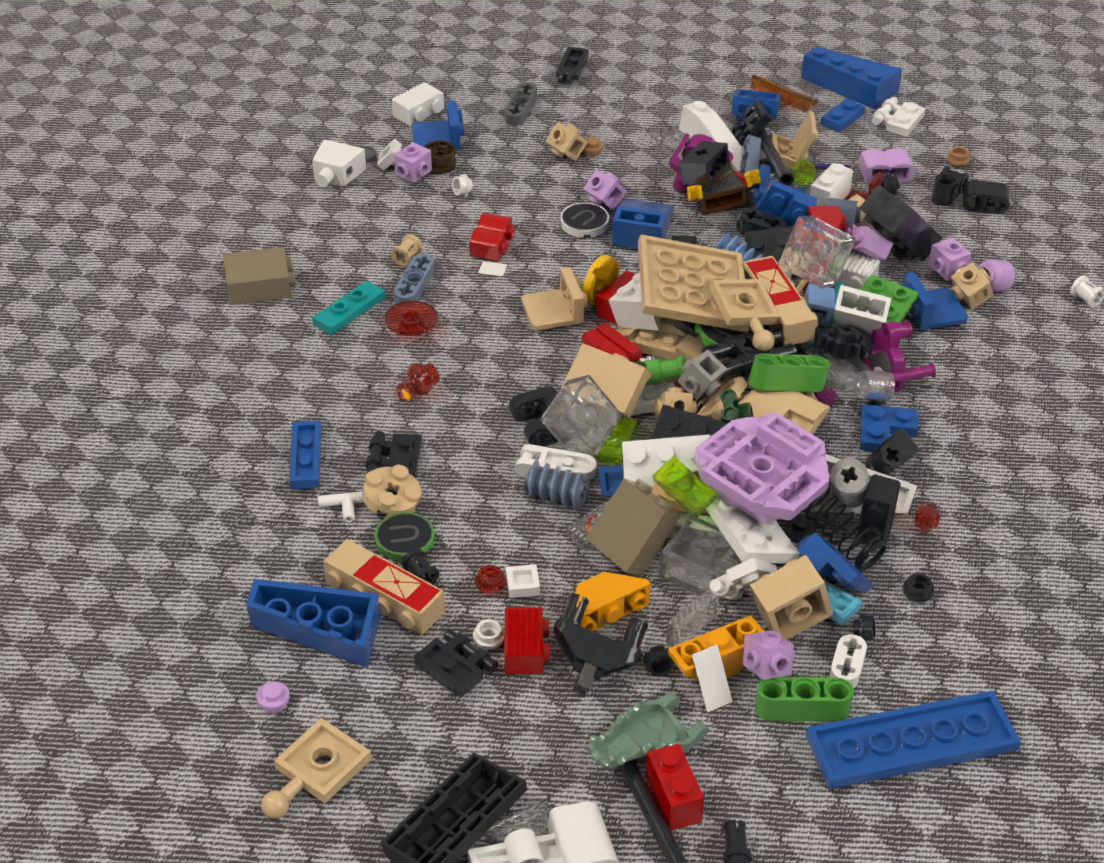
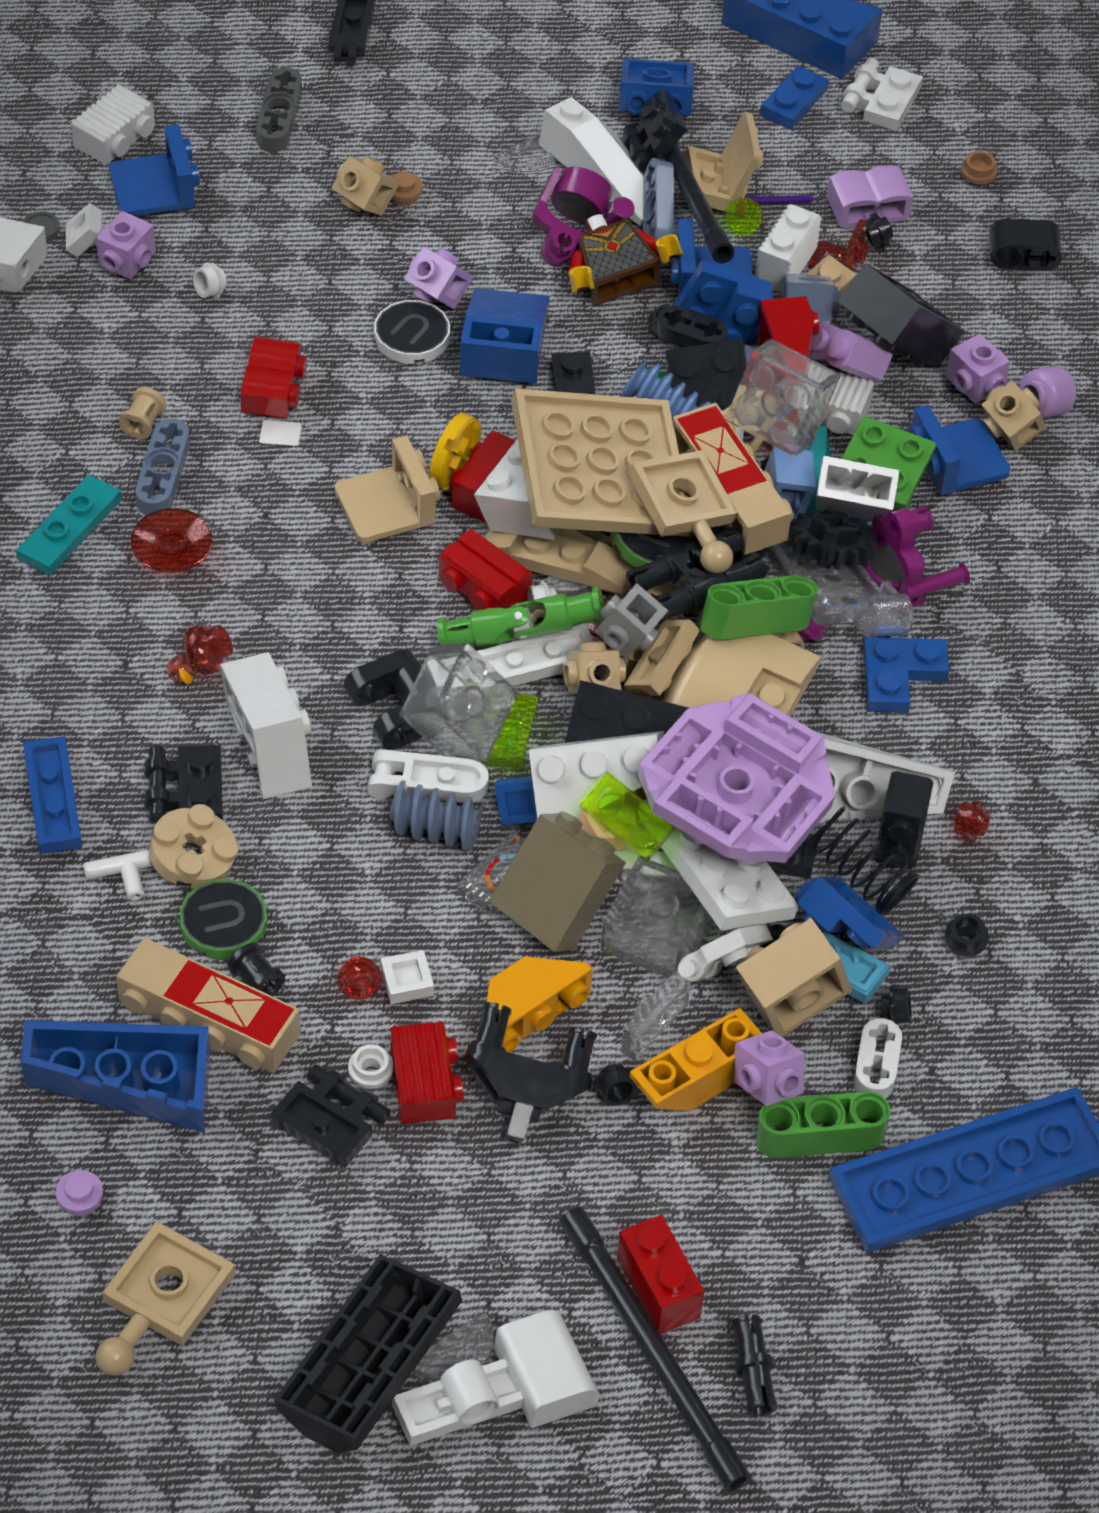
camera: 10 degrees left, 10 degrees up
dark brown wheel [424,140,456,174] -> none
tan container [561,343,652,418] -> none
sand green animal [588,692,710,769] -> none
black brick [679,141,730,187] -> none
white sticker [692,644,733,712] -> none
dark green plate [720,389,754,423] -> none
clear orange slope [751,74,818,112] -> none
light grey piece [830,458,869,508] -> none
black piece [866,428,920,475] -> none
black piece [931,166,969,206] -> none
none -> white wedge [220,652,312,799]

